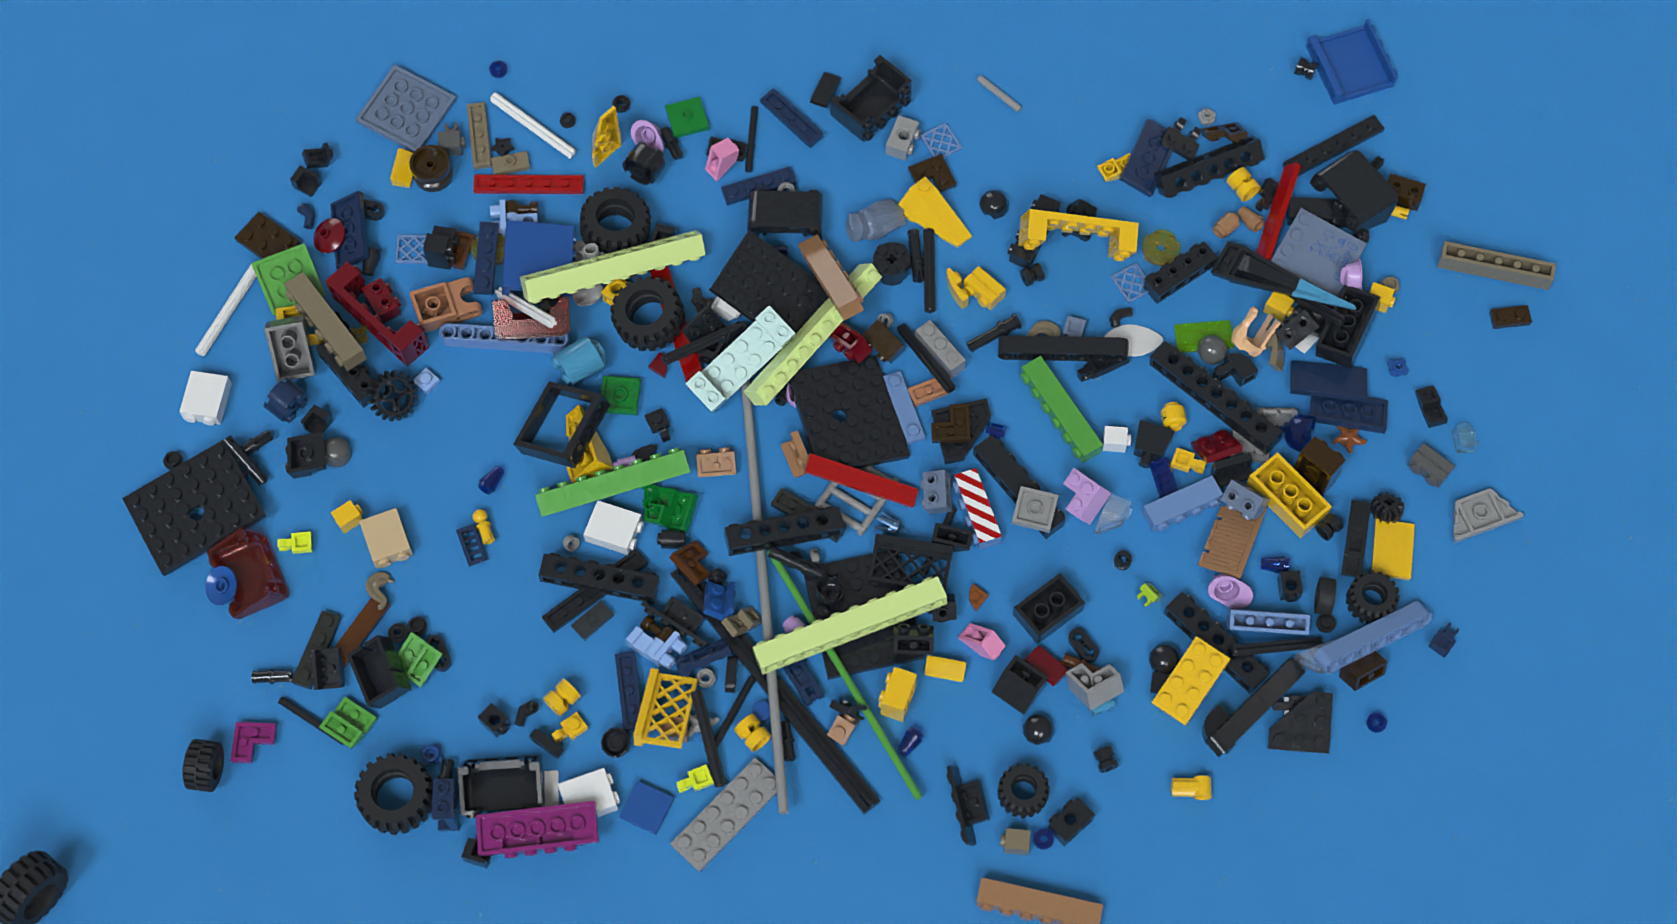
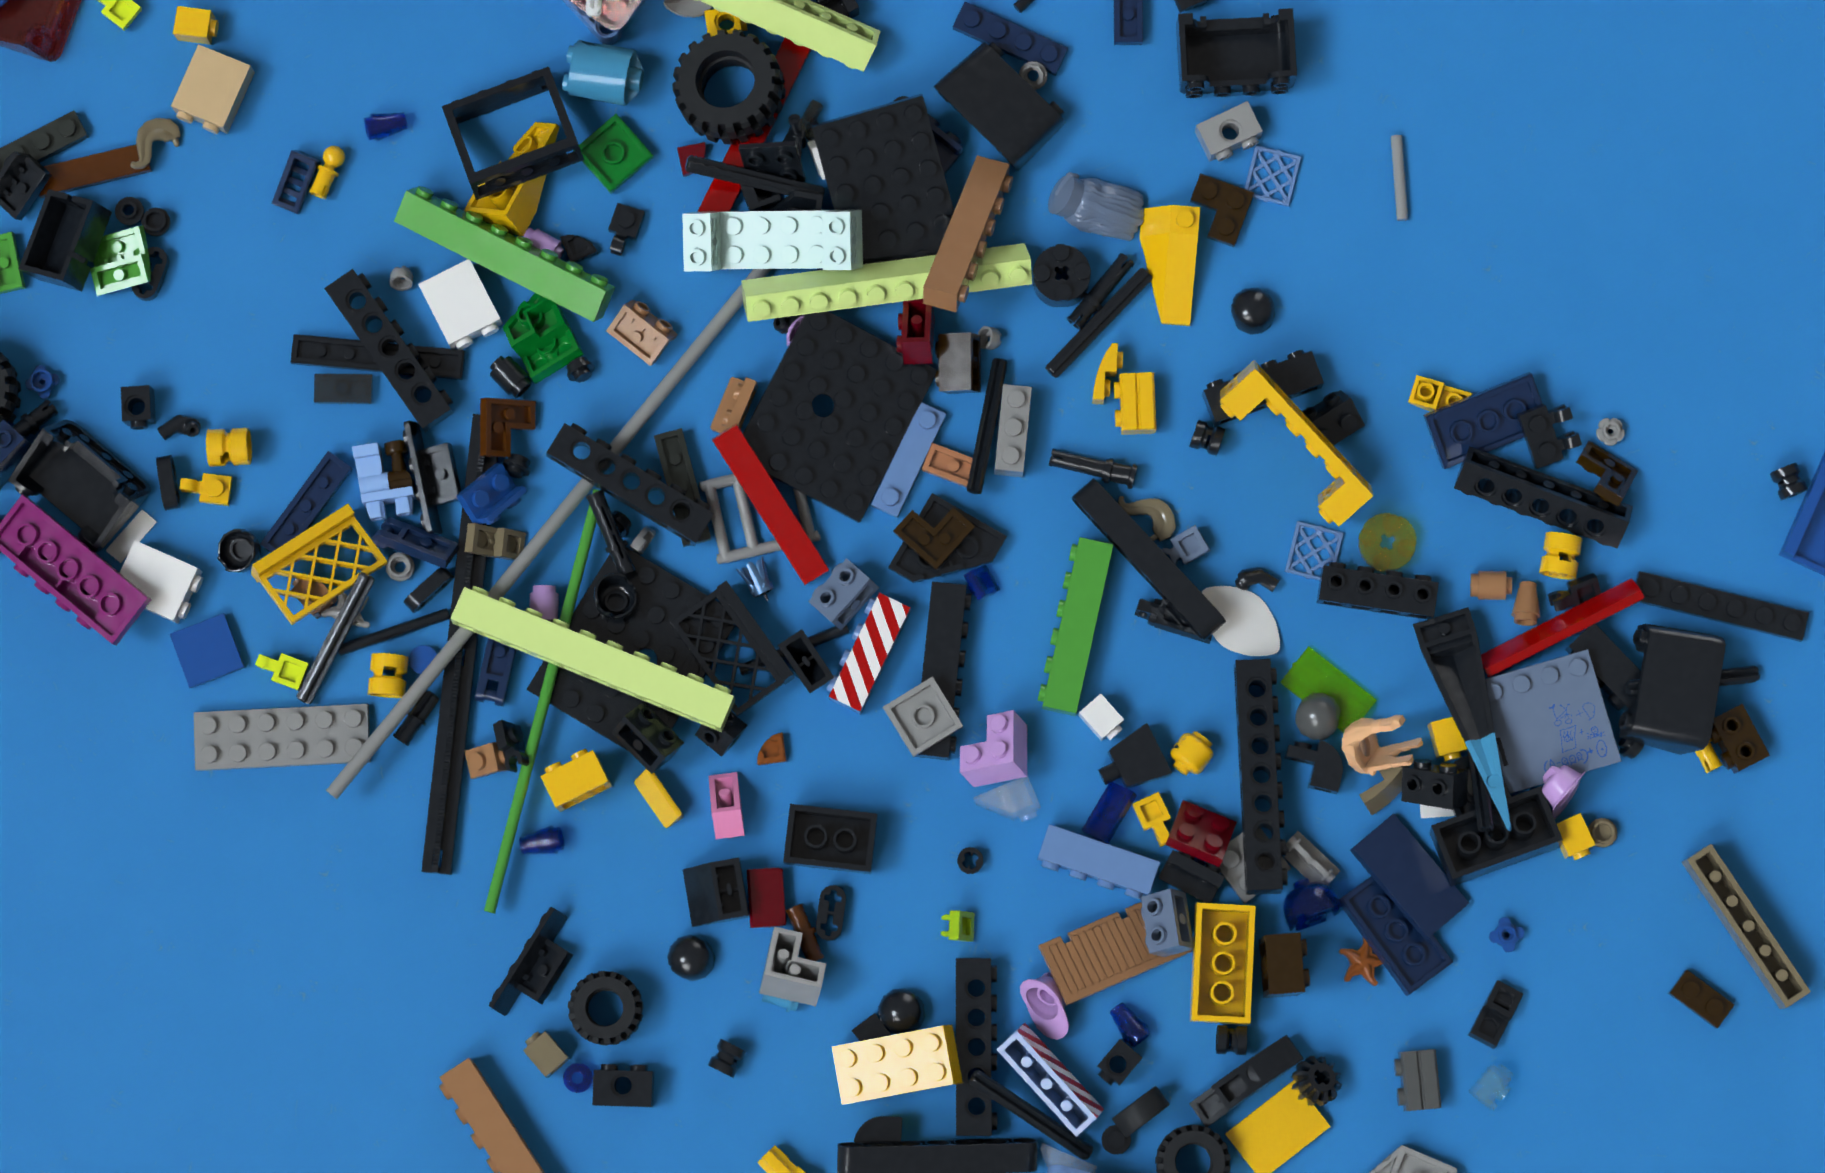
camera: 45 degrees right, 15 degrees up
none -> black plate [566,357,595,383]

